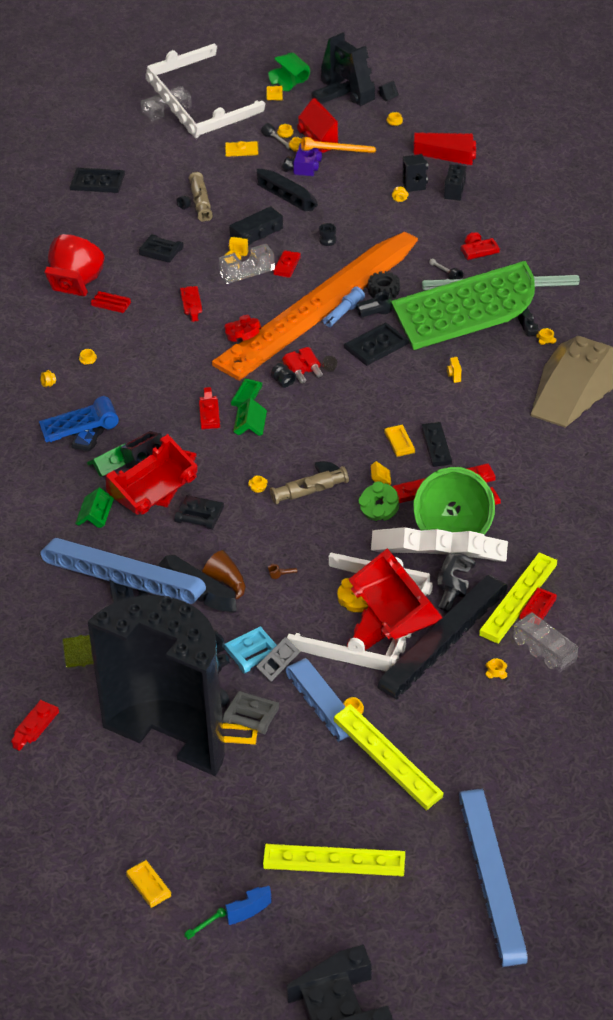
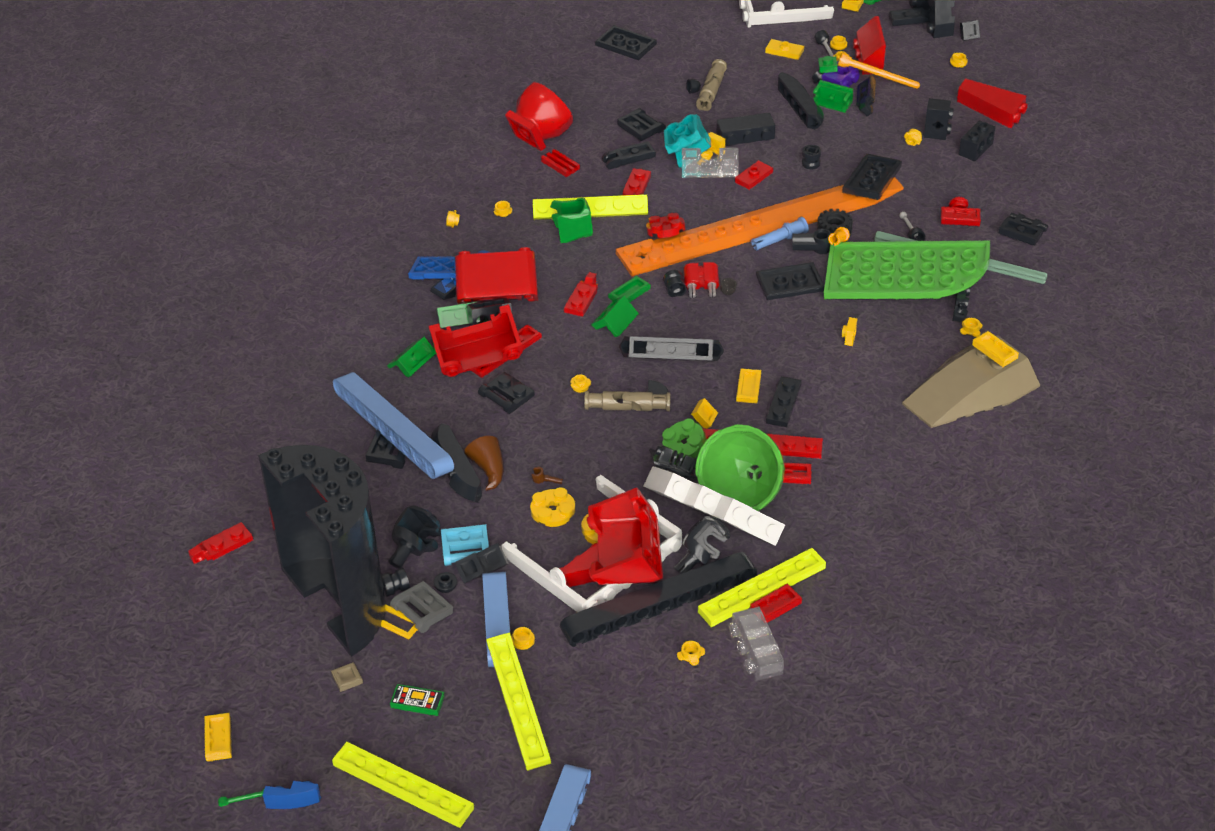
camera: 25 degrees right, 0 degrees up
none -> dark tan tile [331,662,363,692]
none -> tile [390,684,445,716]
none -> black plate [434,572,457,593]
none -> red windscreen [455,247,538,305]
none -> yellow plate [530,488,575,527]
none -> neon yellow plate [533,195,648,220]
none -> green piece [550,198,593,243]
none -> black hinge [602,141,656,170]
none -> brick [619,336,724,361]
none -> black hinge [649,445,696,479]
none -> teal piece [664,114,711,168]
none -> green hinge [813,80,854,113]
none -> green plate [818,56,838,73]
none -> light orange pin [828,227,850,246]
none -> black tile [842,154,902,200]
none -> black hinge [856,76,876,117]
none -> yellow plate [972,331,1019,367]
none -> black plate [998,213,1048,246]

